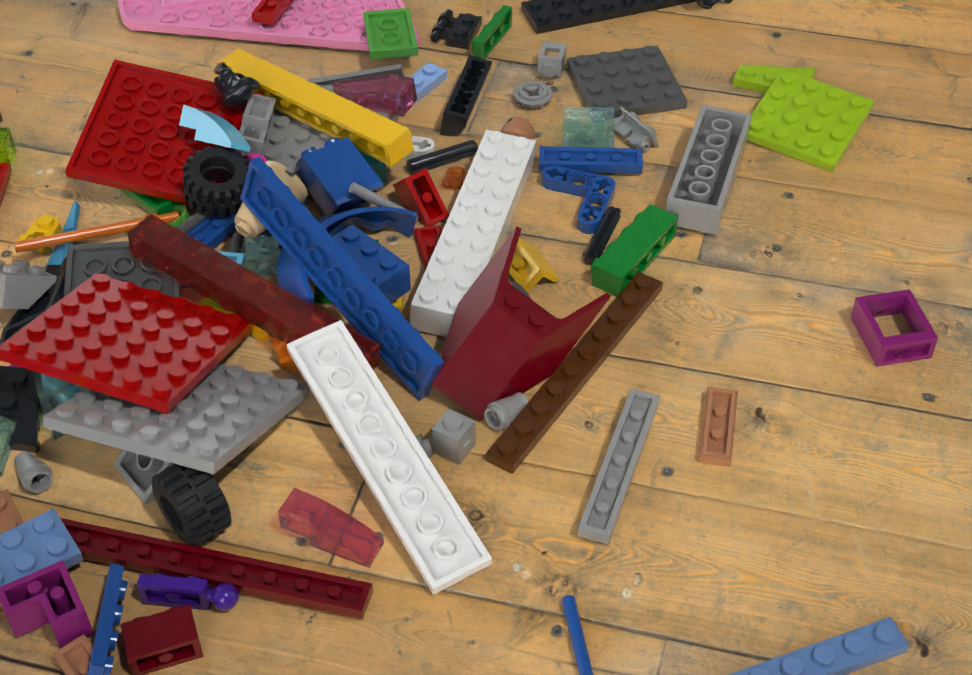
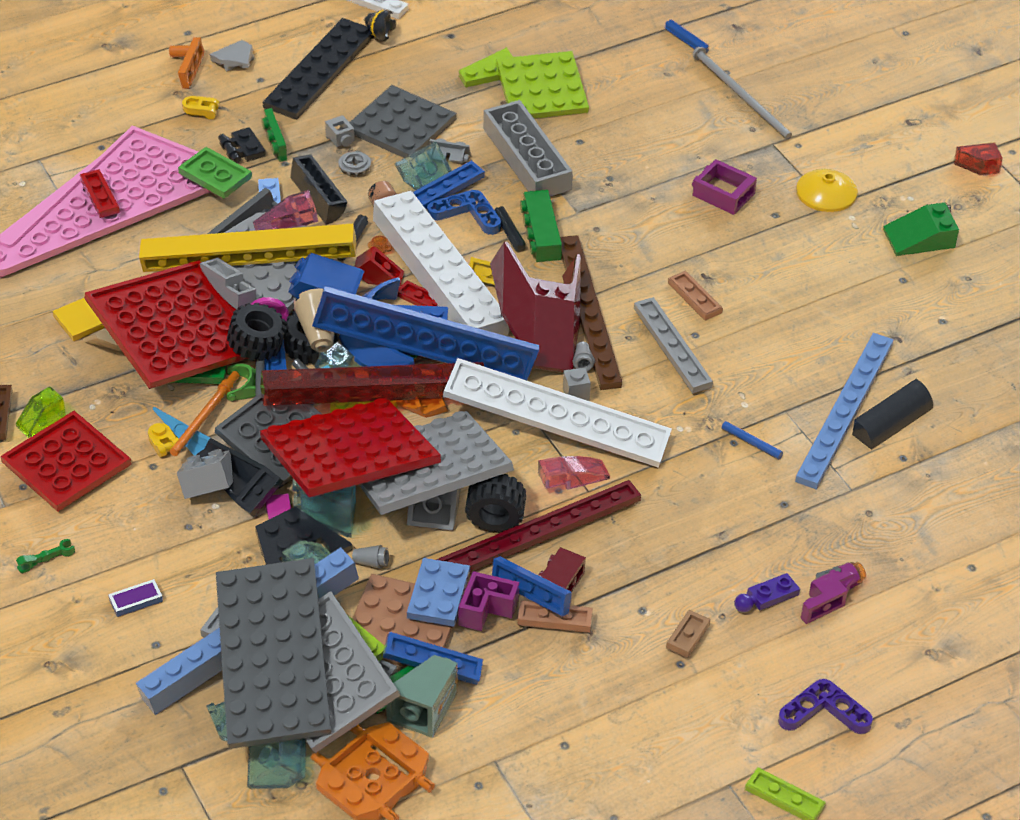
camera: 45 degrees left, 0 degrees up
dark purple plate [137,573,239,611] -> none
medium azure slope [179,105,251,152] -> none
black hair [213,62,261,109] -> none
light grey bar [349,182,418,222] -> none

